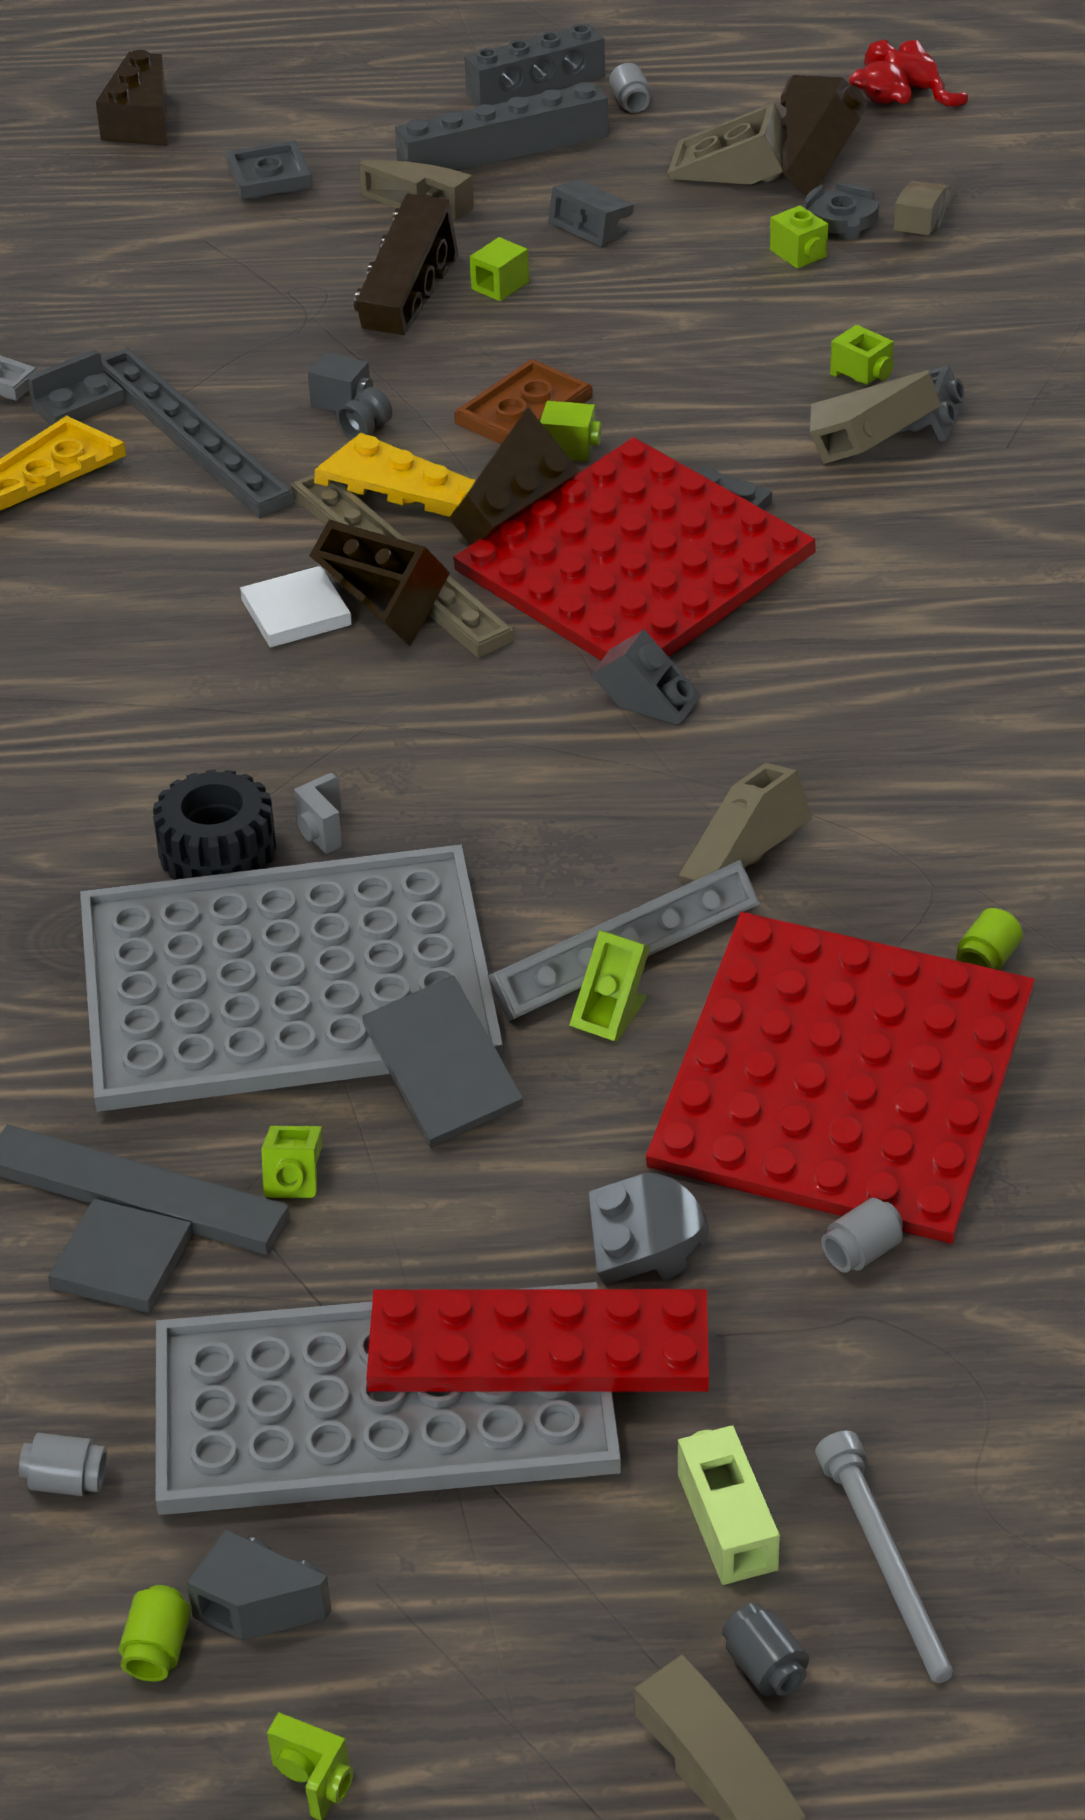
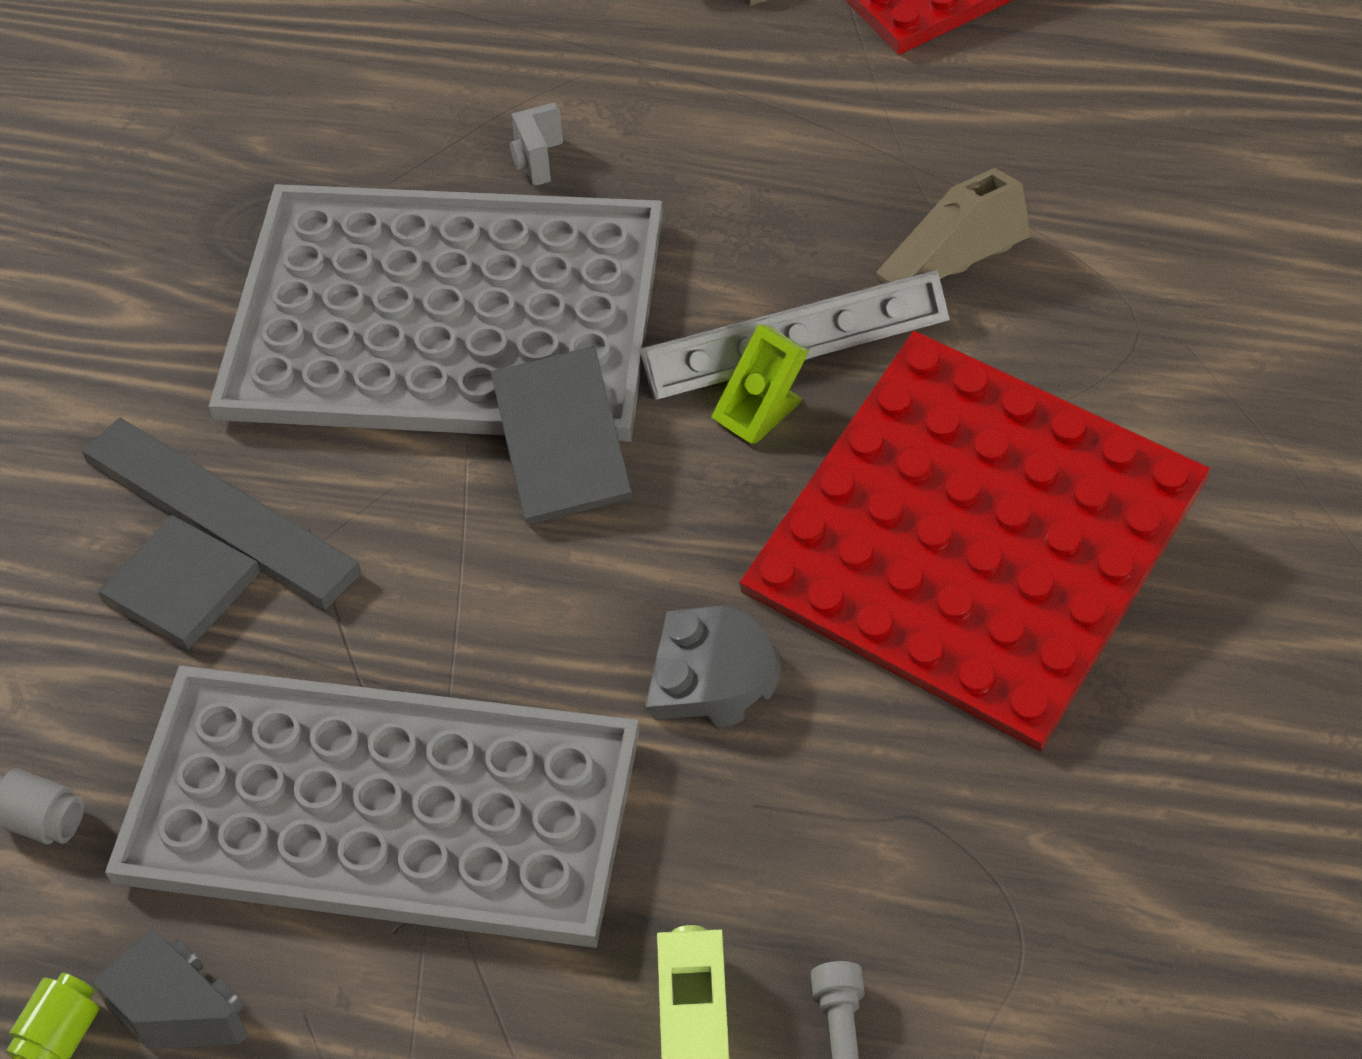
camera: 15 degrees right, 10 degrees up
black tyre [153,769,276,880] -> none
lime bracket [261,1126,323,1198] -> none
red plate [366,1289,709,1392] -> none
dark grey slope [591,629,702,725] -> none
light grey brick [821,1198,903,1272] -> none
lime brick [956,908,1023,970] -> none

